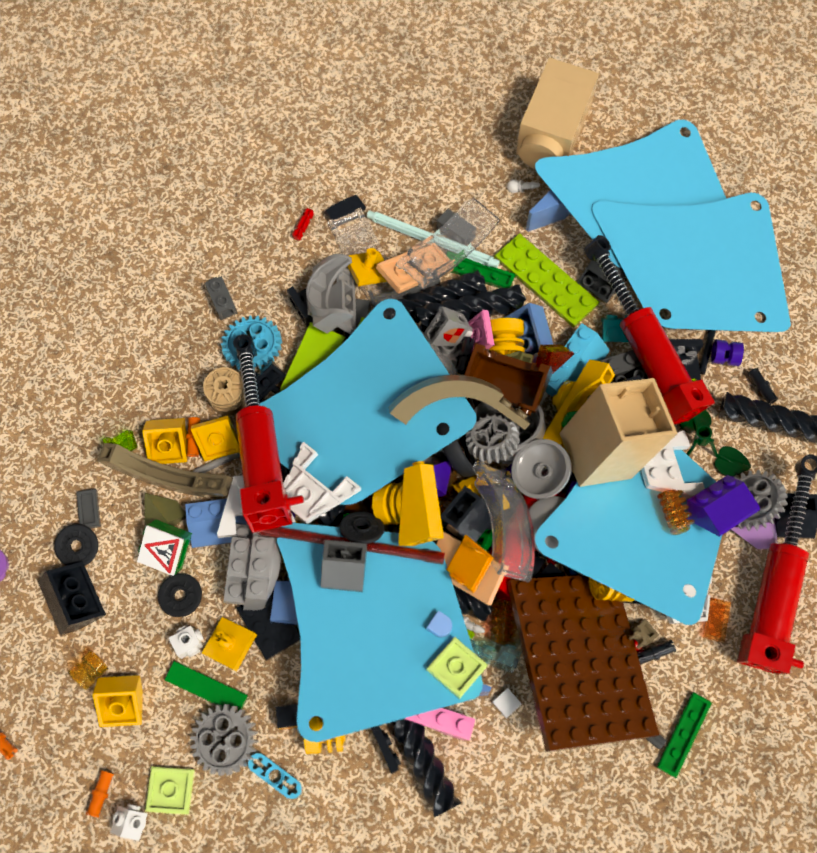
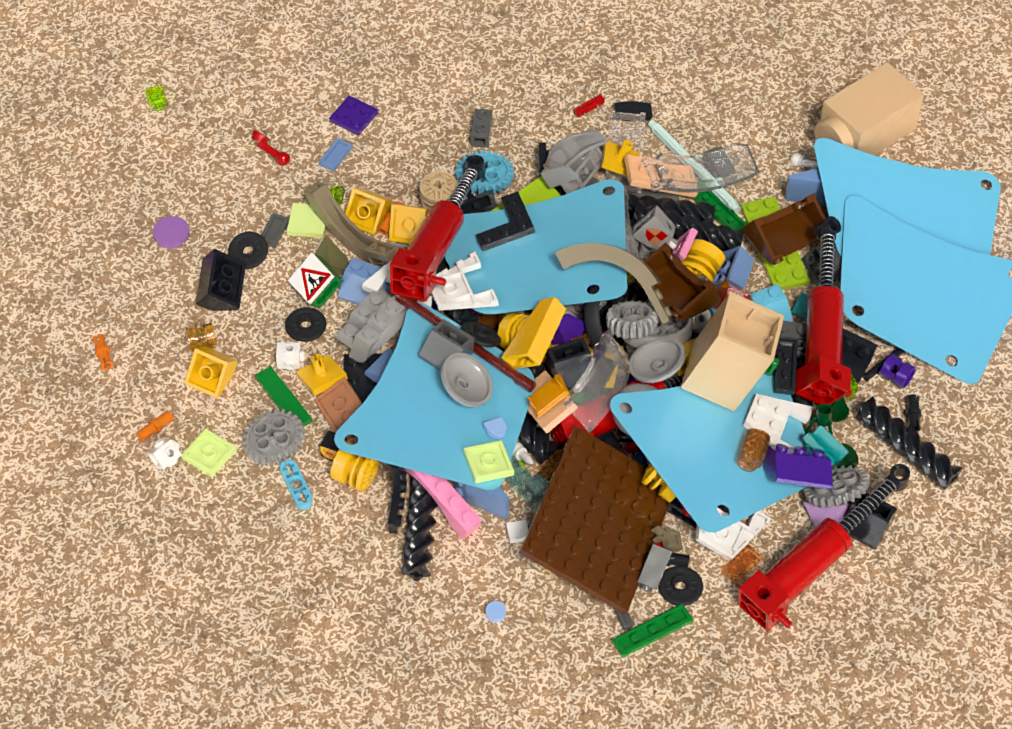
camera: 30 degrees right, 15 degrees down
none -> red piece [251,129,290,166]
none -> yellowish green tile [287,203,326,238]
none -> nougat tile [314,377,363,441]
none -> medium blue tile [319,138,353,172]
none -> dark purple plate [329,95,378,136]
none -> light grey dish [441,353,493,408]
none -> black plate [476,191,535,251]
none -> light blue tile [486,601,506,623]
none -> brick [638,544,672,592]
none -> black wheel [658,566,703,606]
none -> reddish brown windscreen [742,193,826,265]
none -> teal bracket [802,425,849,466]

